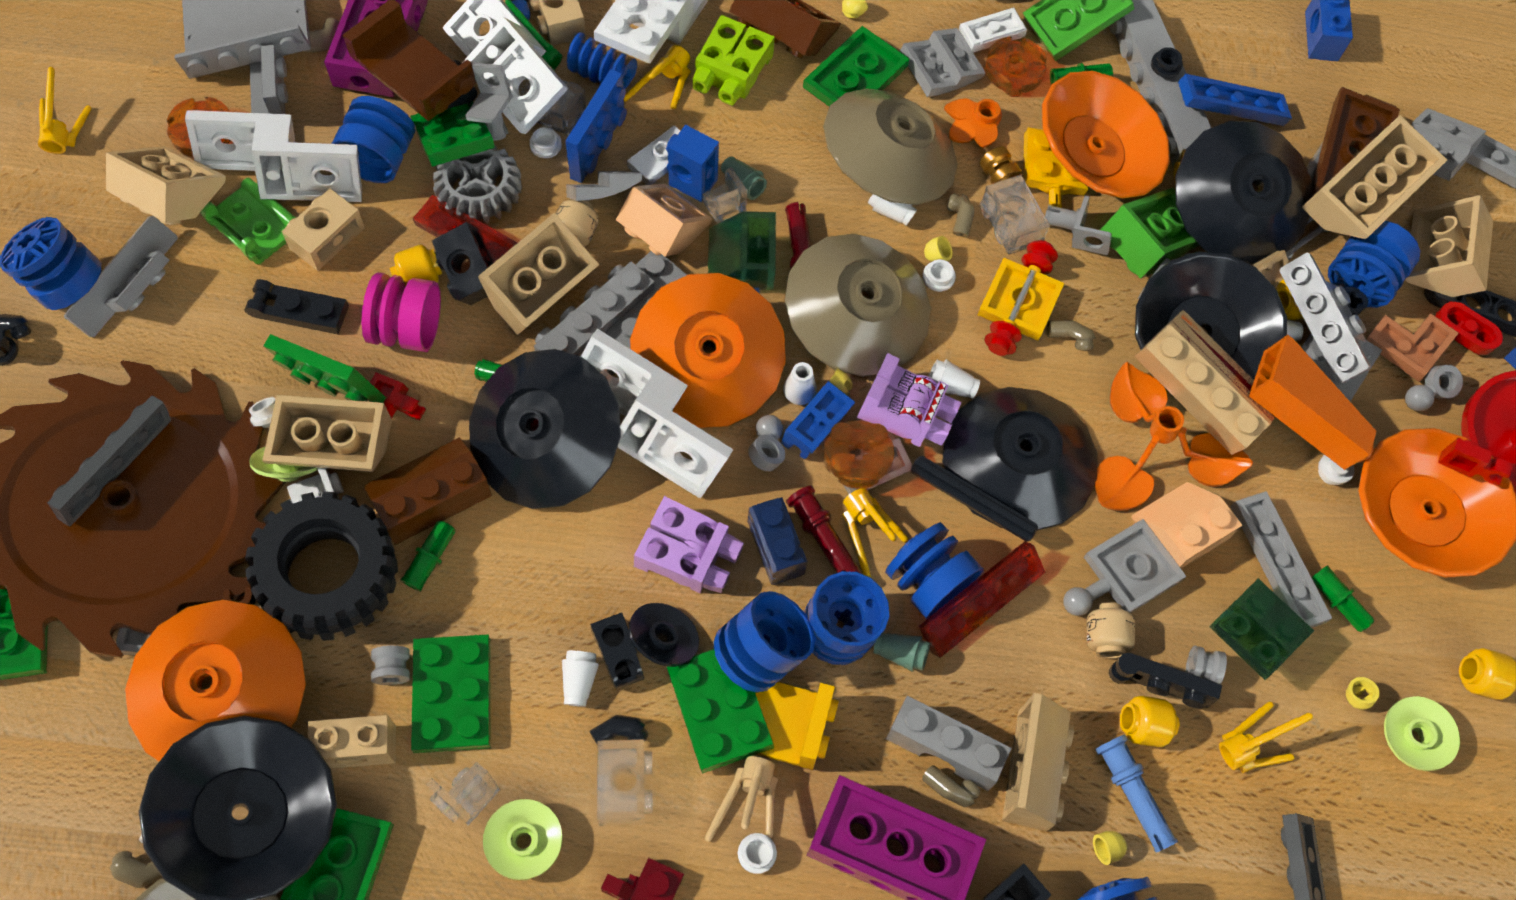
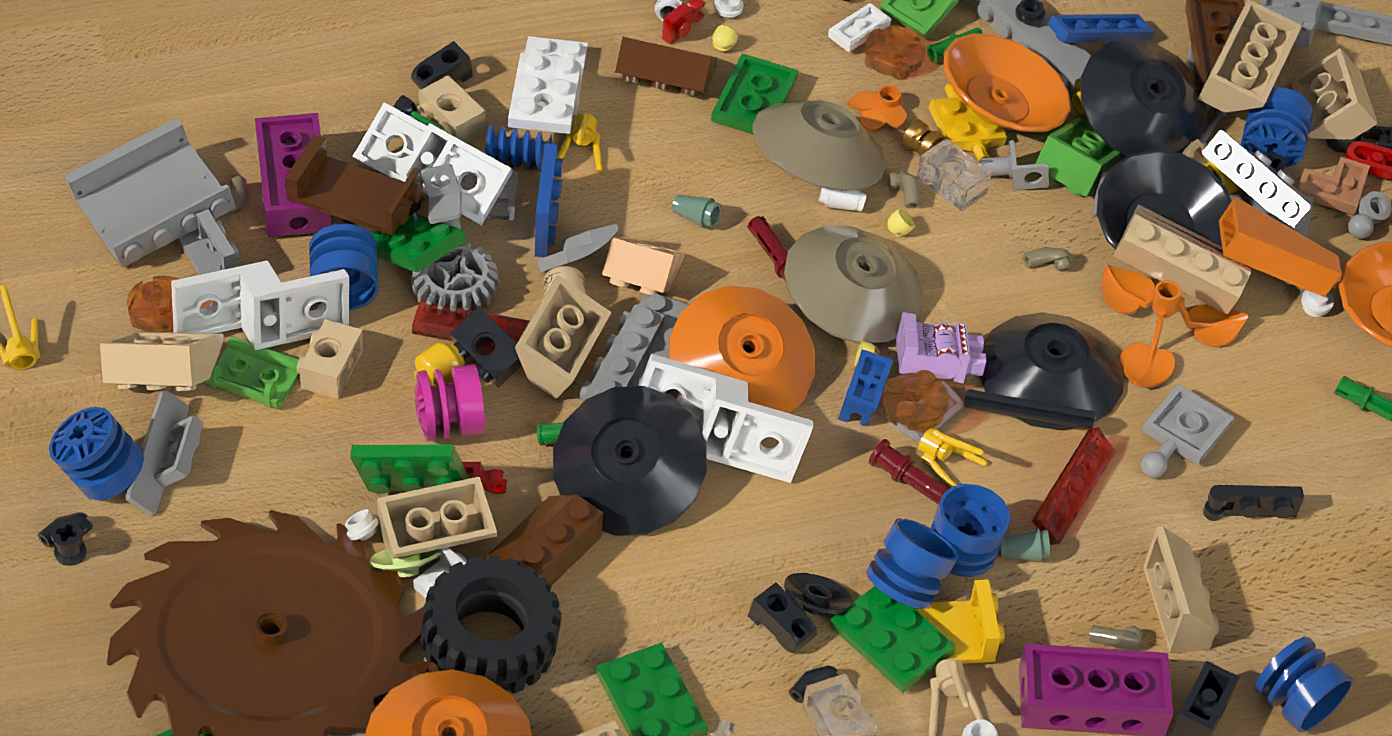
camera: 20 degrees left, 15 degrees down
dark grey plate [47,396,171,527] -> none
black plate [244,279,349,335] -> none
light grey wheel [371,645,410,685] -> none
green axle [400,521,456,592] -> none
white plate [530,127,562,159] -> none
white cone [562,650,599,707] -> none
white plate [627,125,680,185] -> none
lavender hips [634,496,744,593] -> none
blue brick [666,124,719,202] -> none
lime hips [693,15,775,106] -> none
clear panel [702,167,747,225] -> none
clear green slope [708,211,776,290] -> none
dark blue brick [747,497,808,585] -> none
light grey plate [748,415,785,472] -> none
white cone [783,362,817,405] -> none
blue wheel [885,522,984,619] -> none
light grey arch [886,696,1012,791] -> none
light grey slope [900,28,986,97] -> none
white plate [922,259,956,292] -> none
white cone [928,359,980,399] -> none
yellow plate [977,240,1064,356] -> none
tan head [1087,603,1135,659] -> none
light yellow hinge [1093,831,1127,865] -> none
medium blue pin [1095,734,1178,853] -> none
yellow head [1120,696,1180,747] -> none
light nougat slope [1131,482,1242,569] -> none
light grey wheel [1185,645,1227,685] -> none
clear green slope [1209,578,1314,680] -> none
yellow plant [1219,701,1313,773] -> none
light grey plate [1231,491,1332,633] -> none

